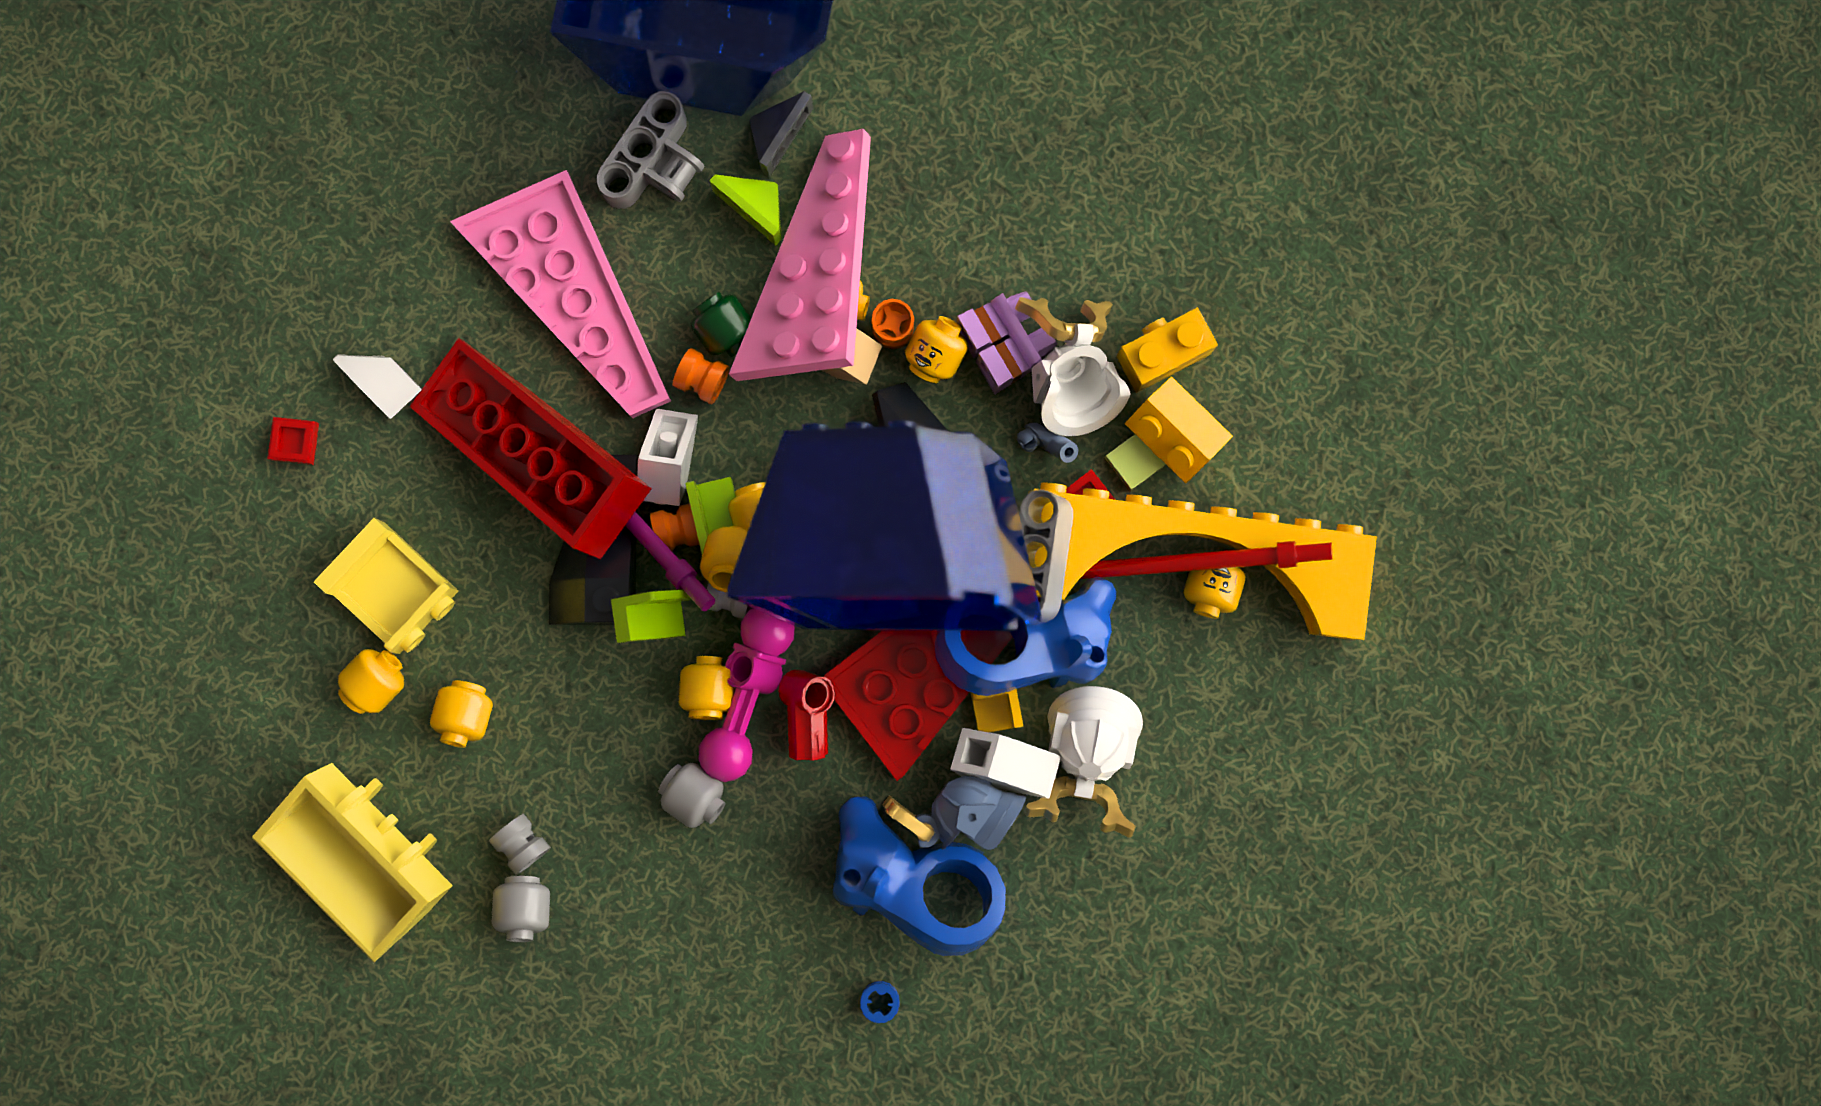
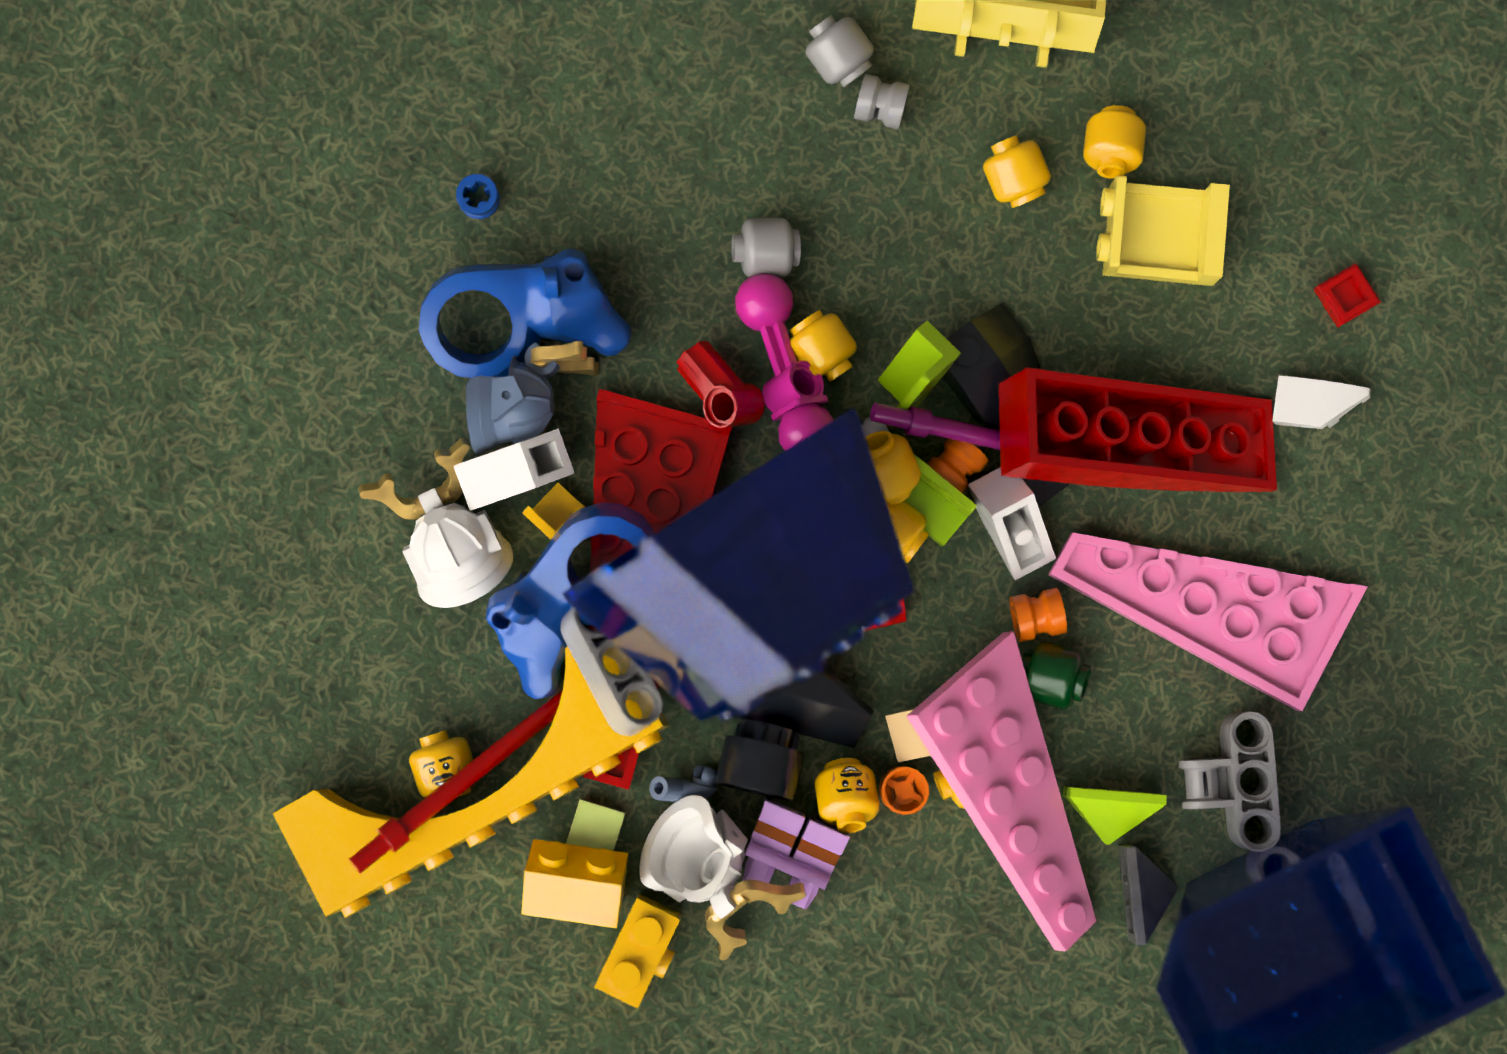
camera: 145 degrees right, 0 degrees up
none -> black piece [715,719,805,801]

